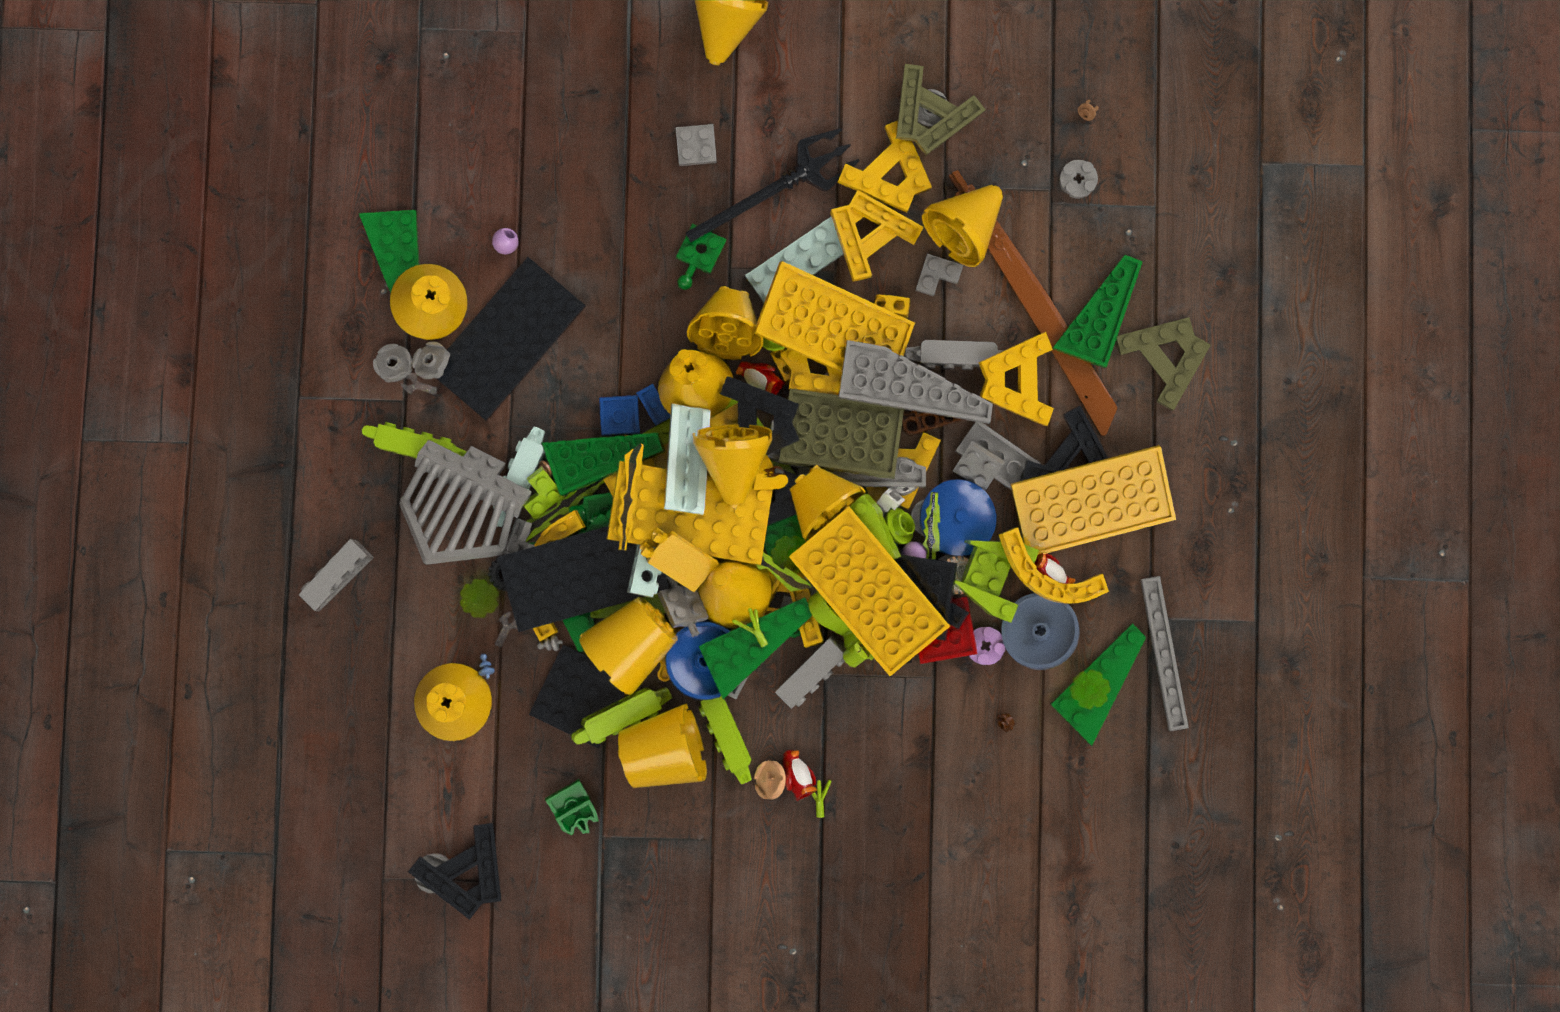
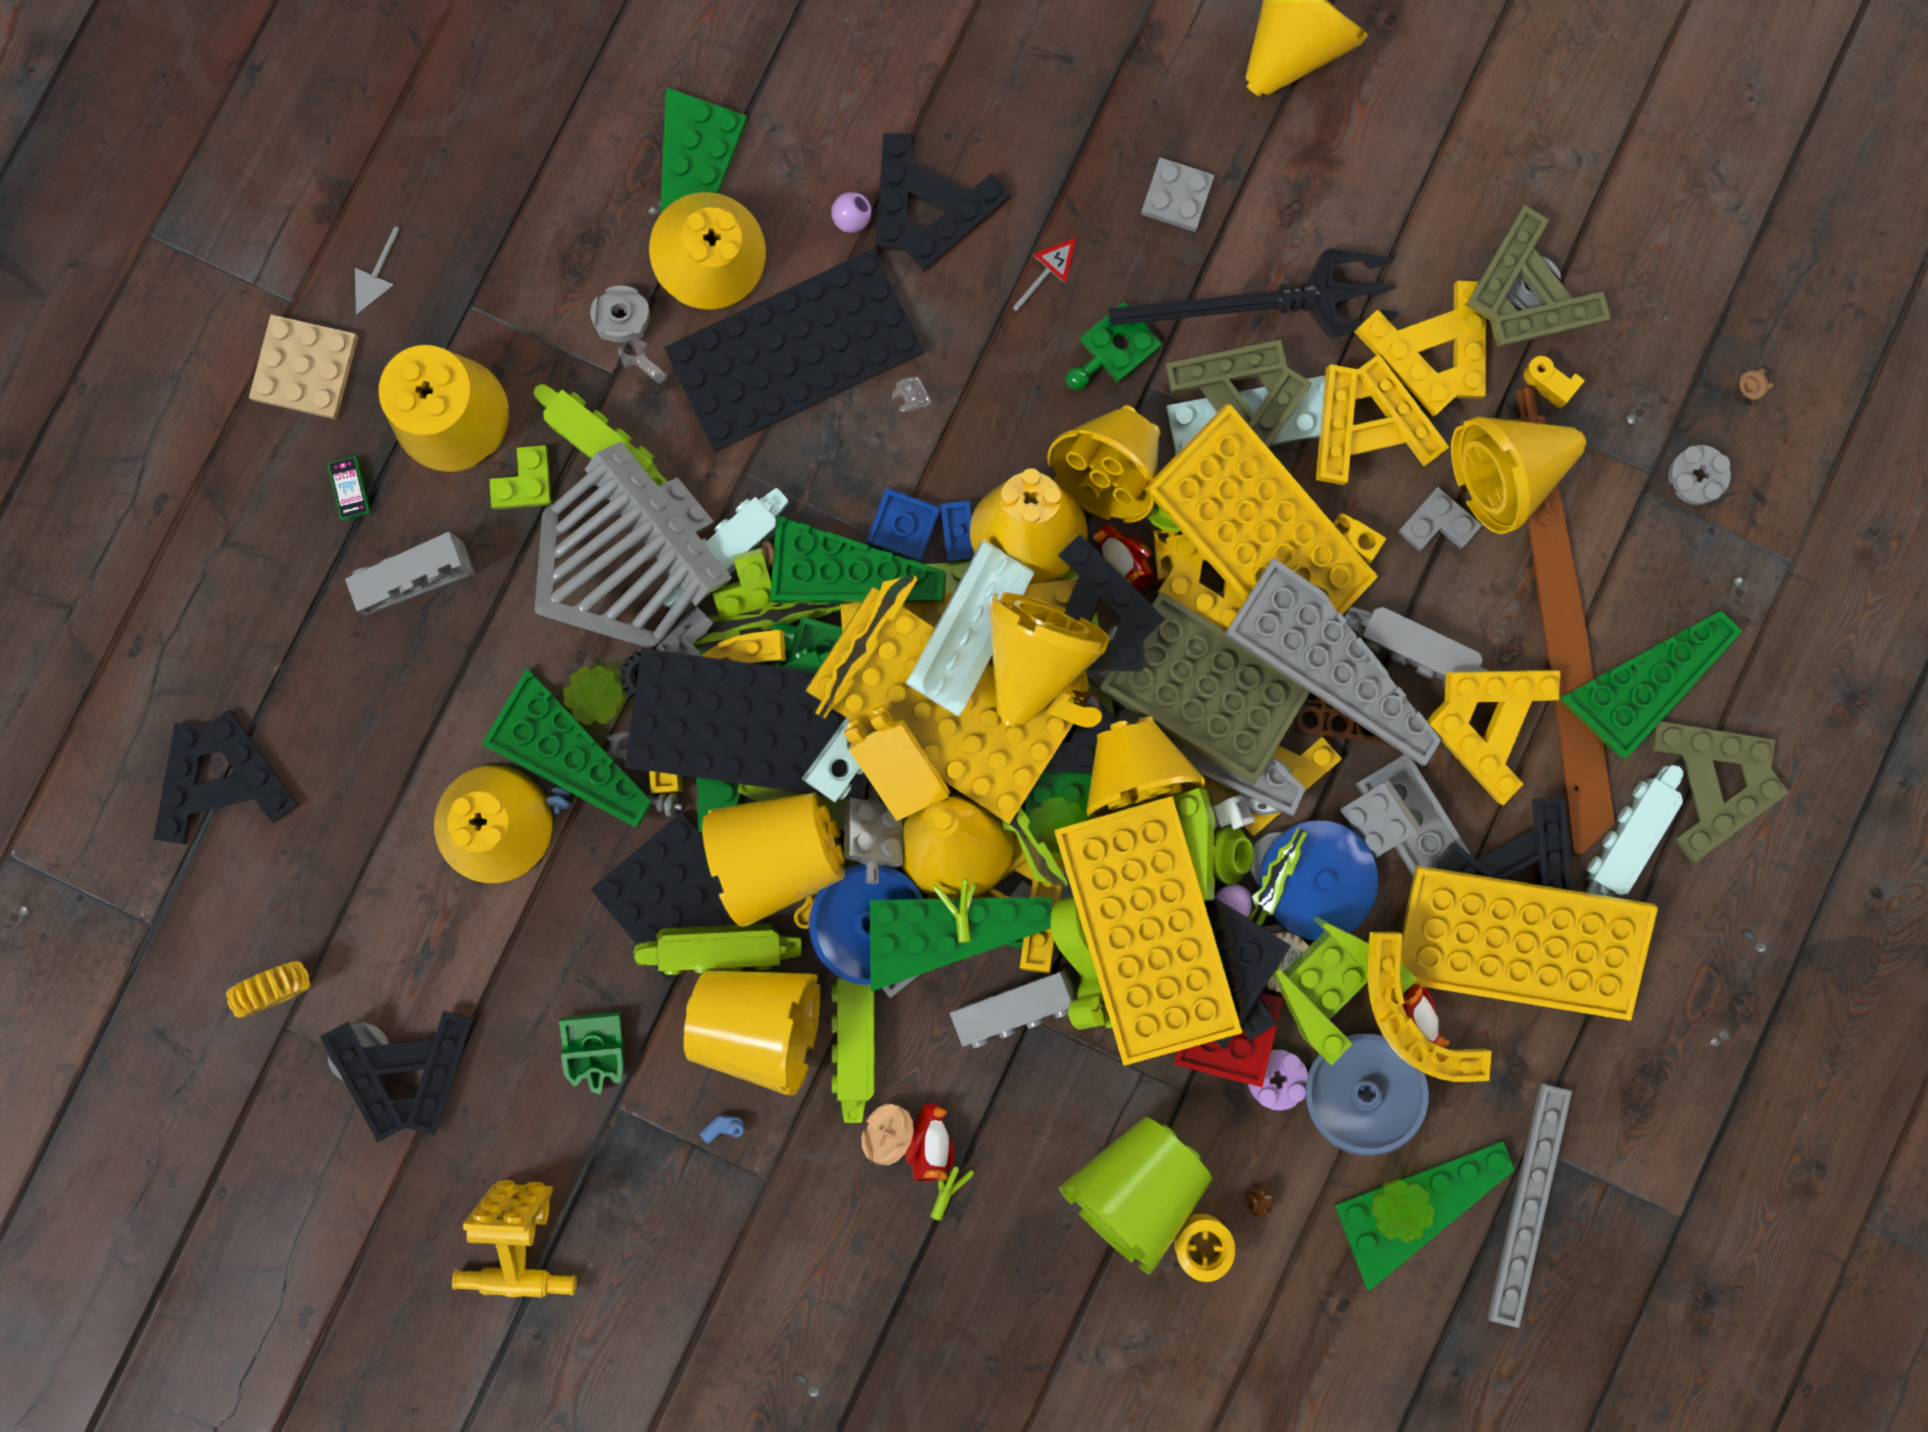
camera: 30 degrees right, 0 degrees up
light grey plate [412,342,450,379] -> none
none -> black plate [153,710,299,844]
none -> yellow gear [226,961,311,1018]
none -> tan plate [249,315,358,420]
none -> tile [327,456,372,521]
none -> light grey piece [355,227,399,315]
none -> yellow cone [379,345,509,472]
none -> yellow plate [452,1180,577,1298]
none -> green wing [482,668,652,829]
none -> lime plate [489,445,552,510]
none -> medium blue arm [699,1115,745,1144]
none -> black plate [876,133,1011,272]
none -> clear tile [892,377,932,412]
none -> piece [1013,237,1076,311]
none -> lime cone [1059,1116,1213,1274]
none -> olive plate [1165,339,1312,449]
none -> yellow hat [1174,1213,1235,1282]
none -> yellow leg [1523,356,1585,409]
none -> light aqua hinge [1585,765,1684,897]

